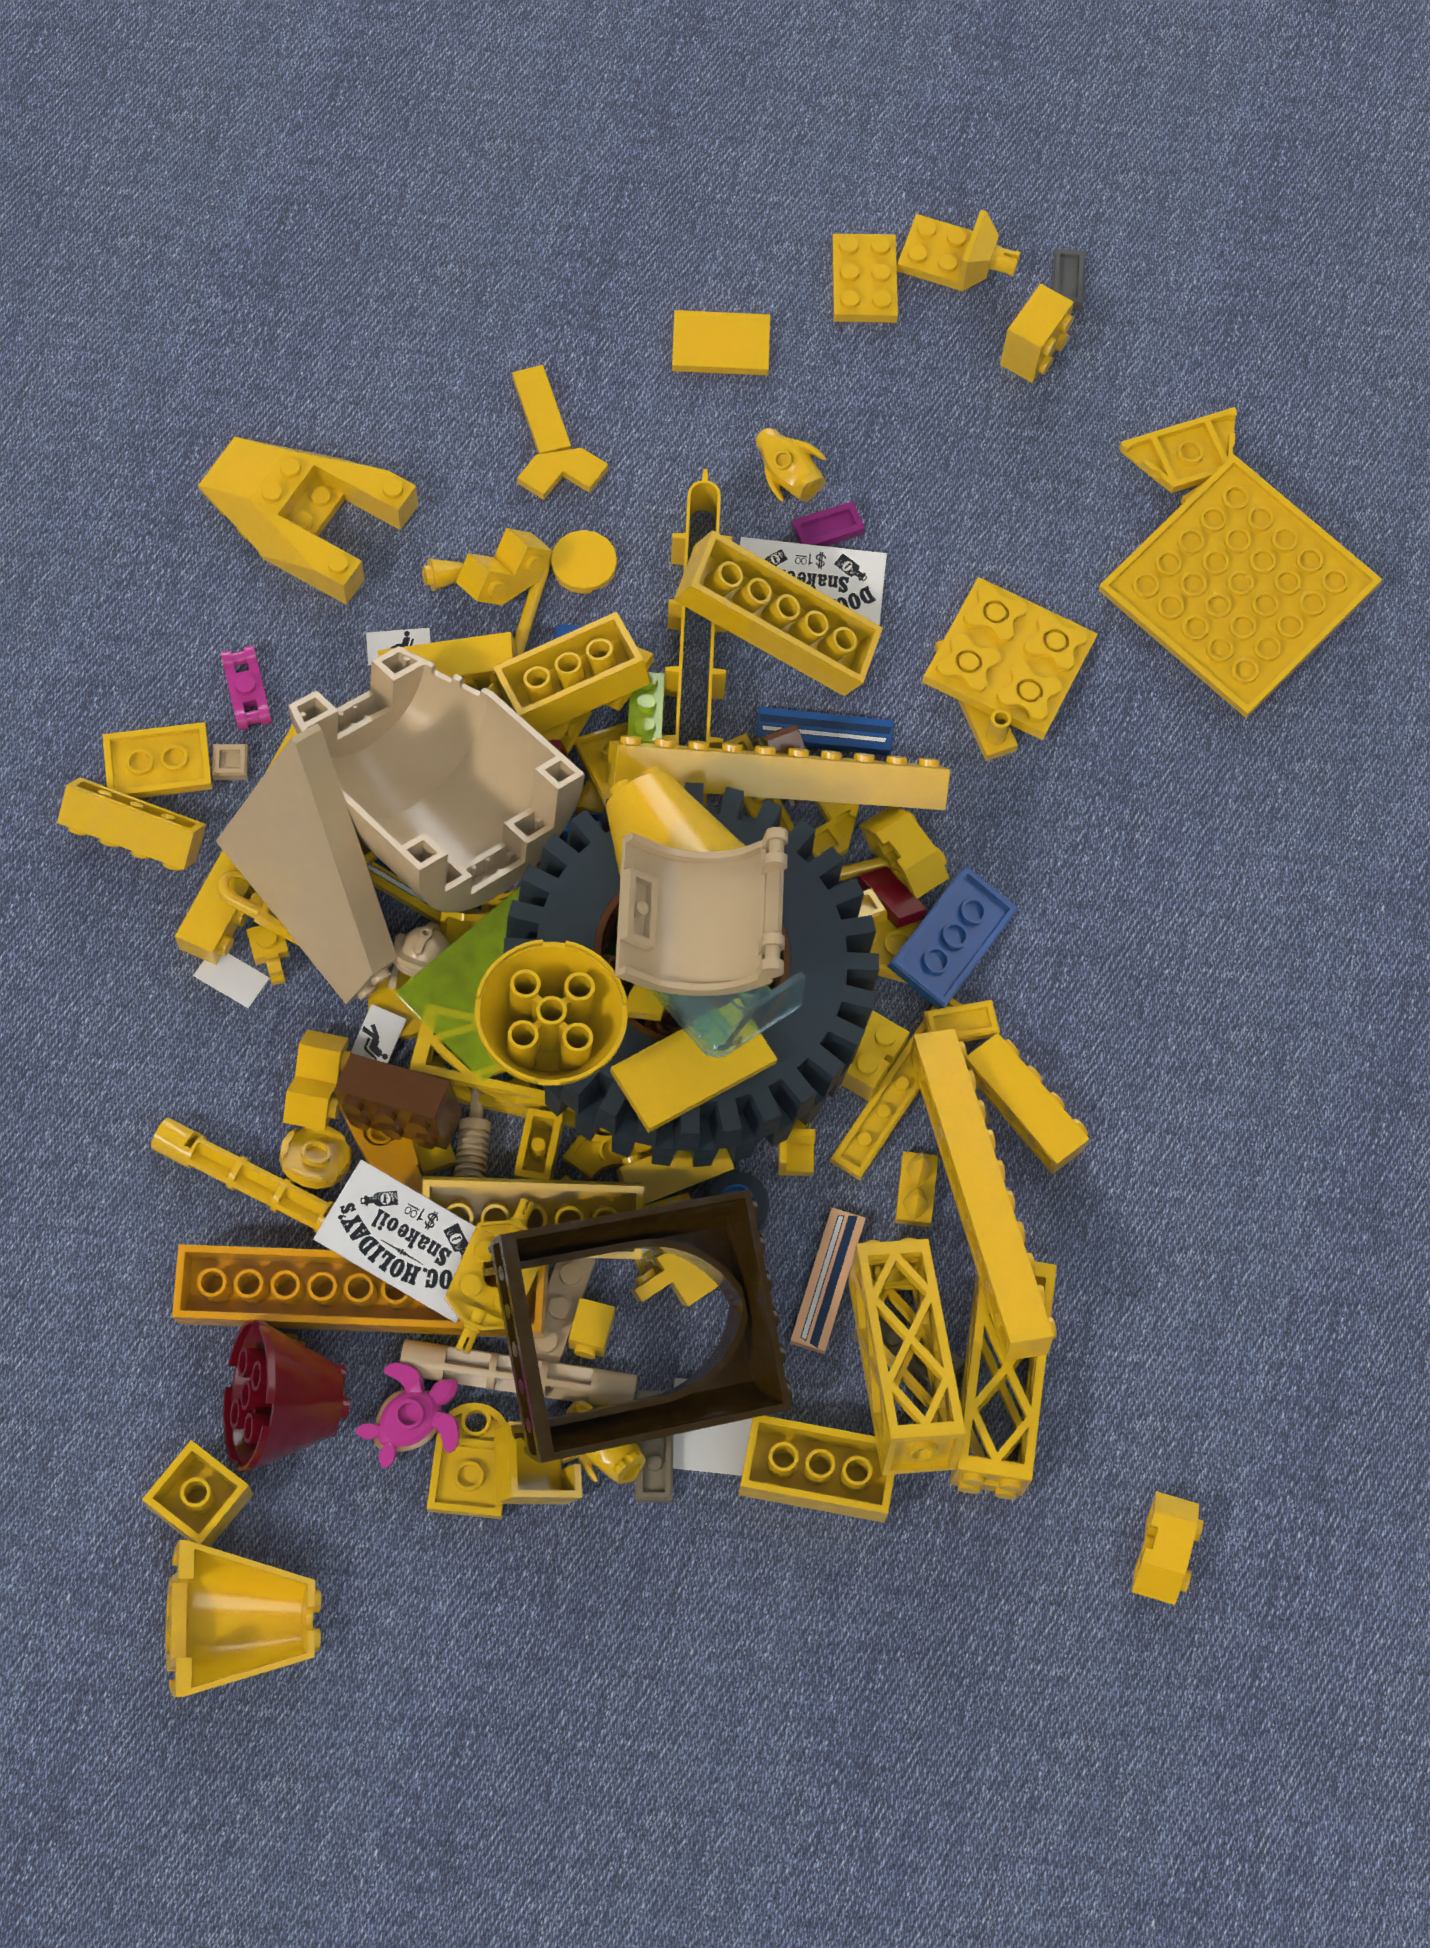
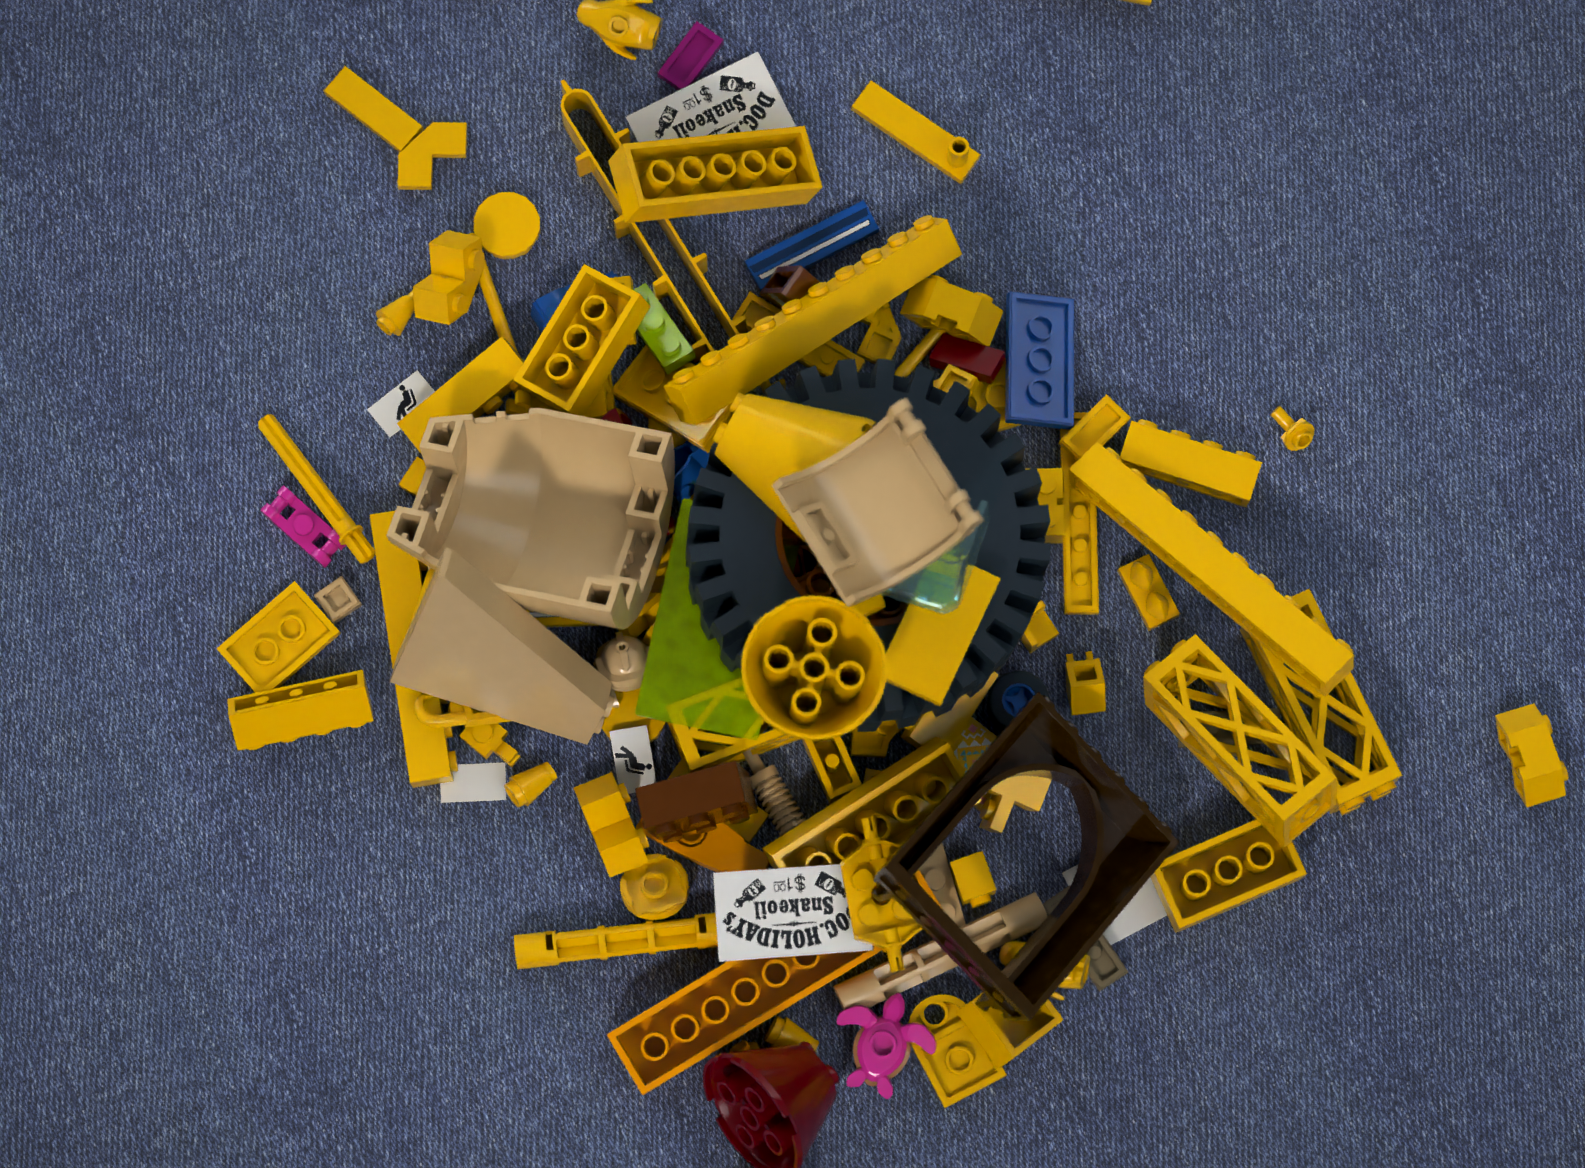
camera: 30 degrees left, 10 degrees up
yellow wedge [198,437,418,605] -> none
tile [790,1207,866,1354] -> none
yellow piece [922,577,1098,740] -> none
none -> yellow axle [258,414,375,564]
none -> yellow cone [504,761,557,808]
none -> yellow cone [764,1016,819,1051]
none -> yellow brick [1065,651,1106,716]
none -> yellow plate [1270,406,1315,451]

